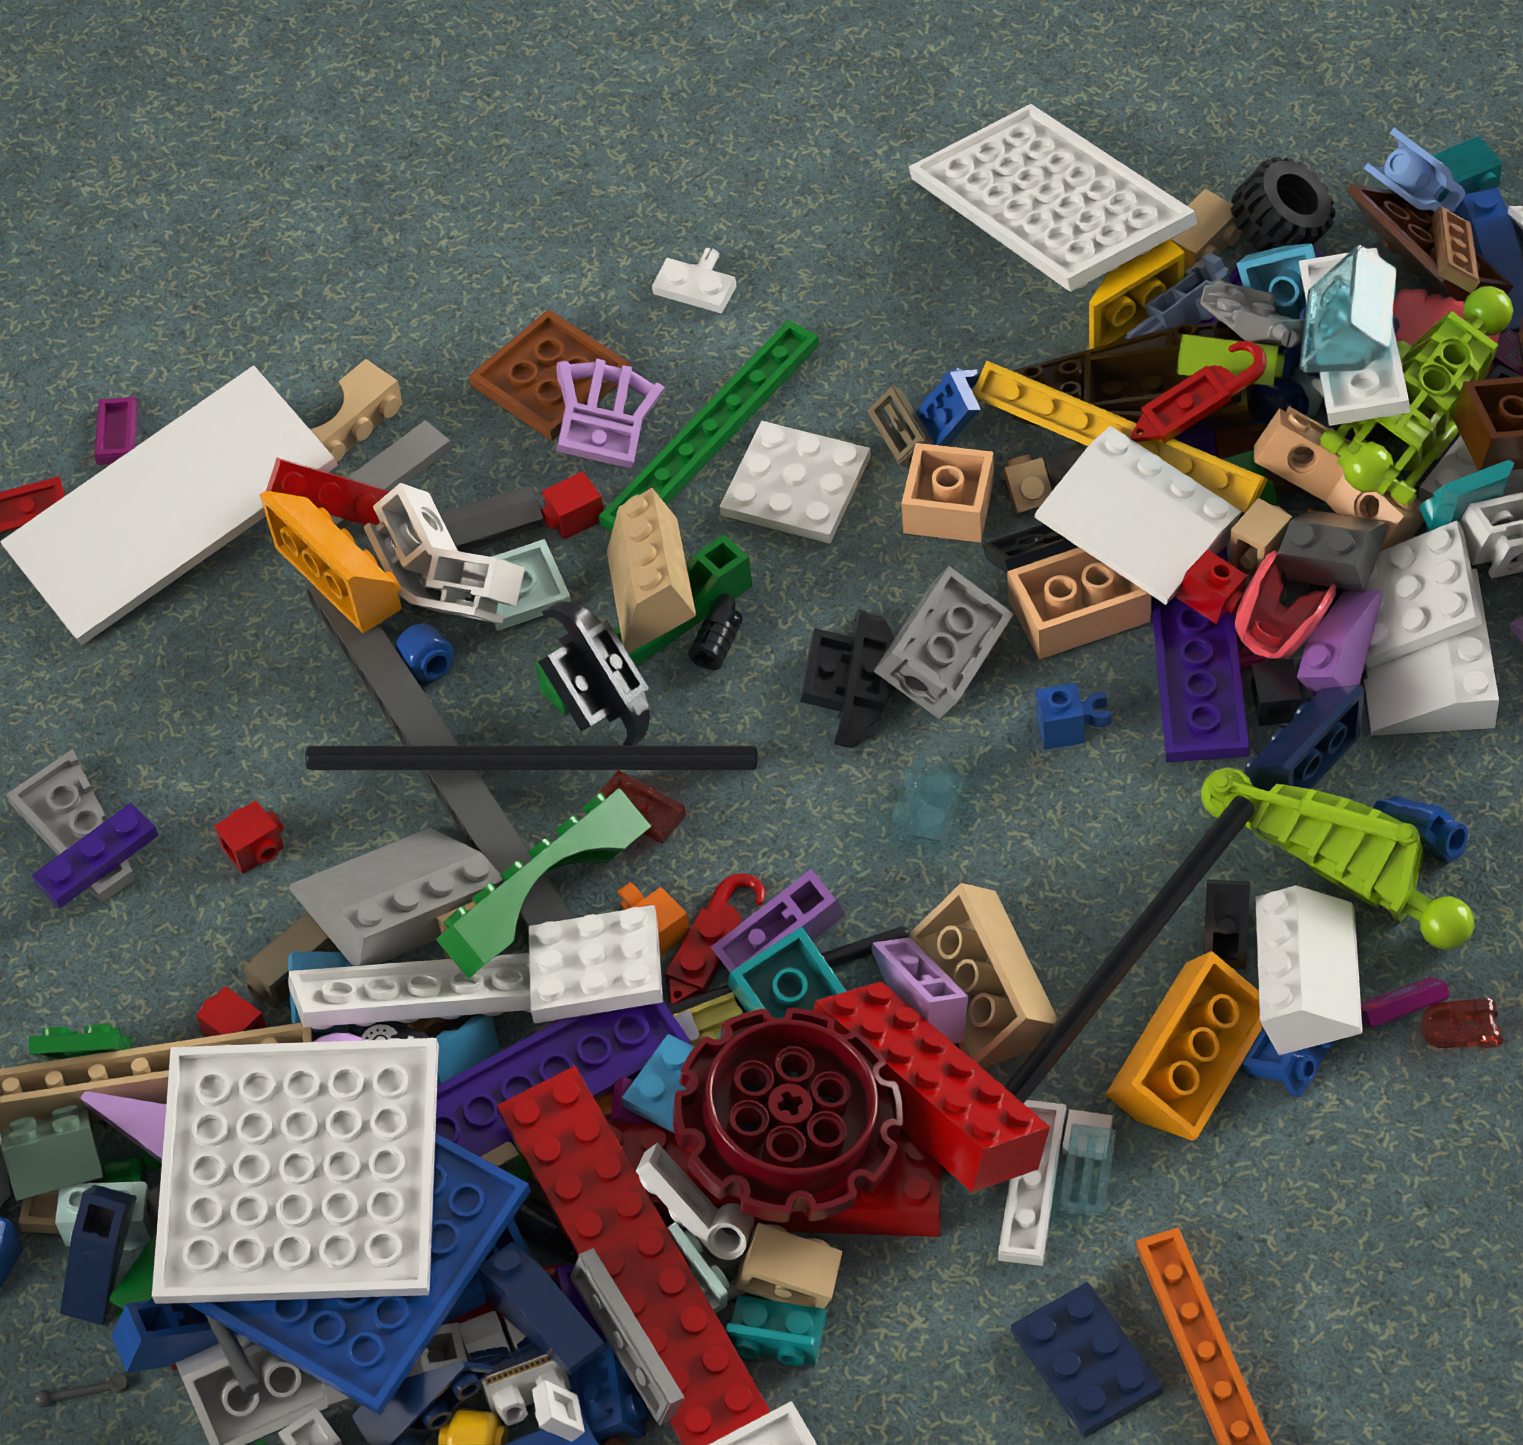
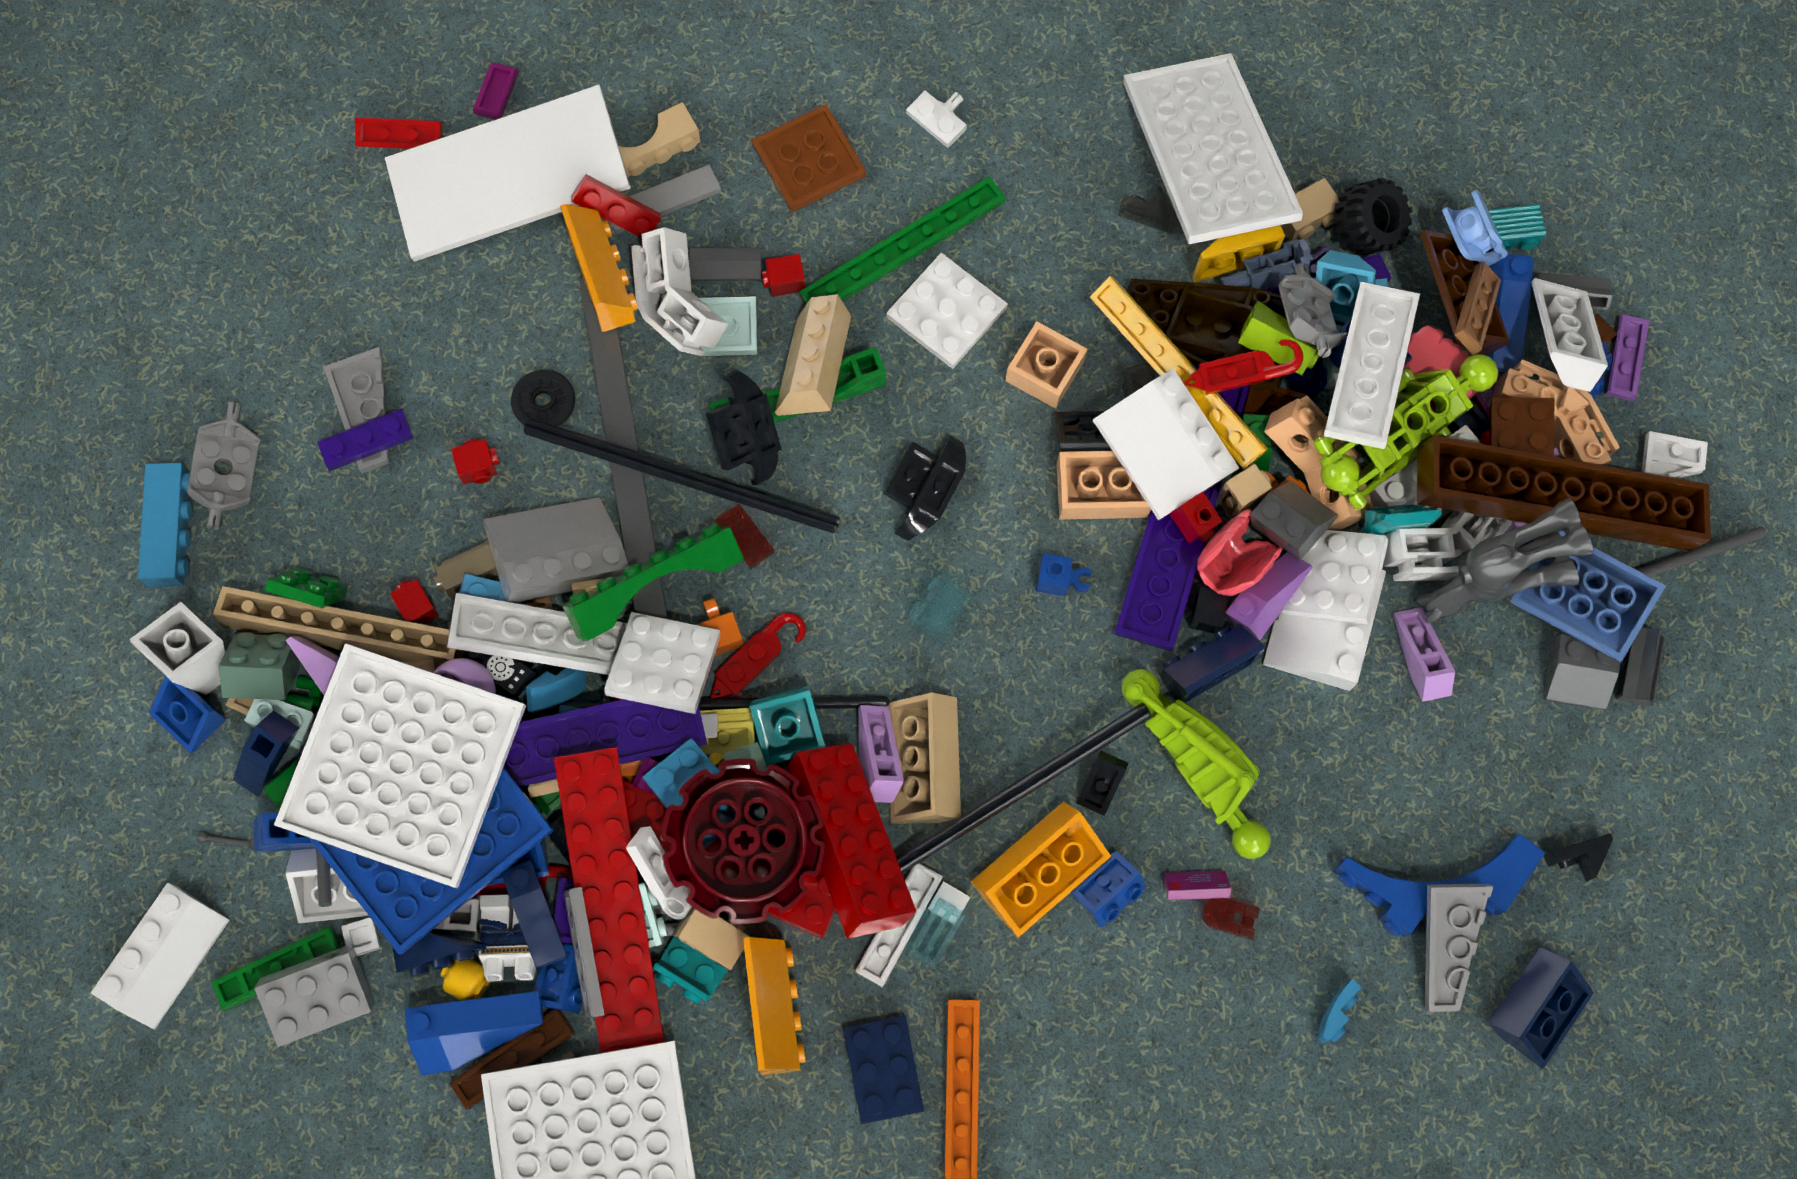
camera: 10 degrees right, 20 degrees up
blue head [395,623,454,683] -> none
white plate [532,1380,585,1442] -> none
lavender plate [556,359,665,469] -> none
black hinge [688,592,743,670] -> none
medium lavender slope [711,869,846,972] -> none
dark tan tile [867,385,934,467] -> none
light grey piece [874,566,1014,719] -> none
blue bracket [916,368,981,447] -> none
tan bracket [1000,455,1052,515] -> none
white slope [1256,885,1363,1055] -> none
clear light blue slope [1299,244,1396,373] -> none
blue rock [1373,795,1468,863] -> none
none -> black wheel [511,370,575,426]
none -> light orange slope [743,937,806,1076]
none -> clear smoke slope [1118,185,1177,234]

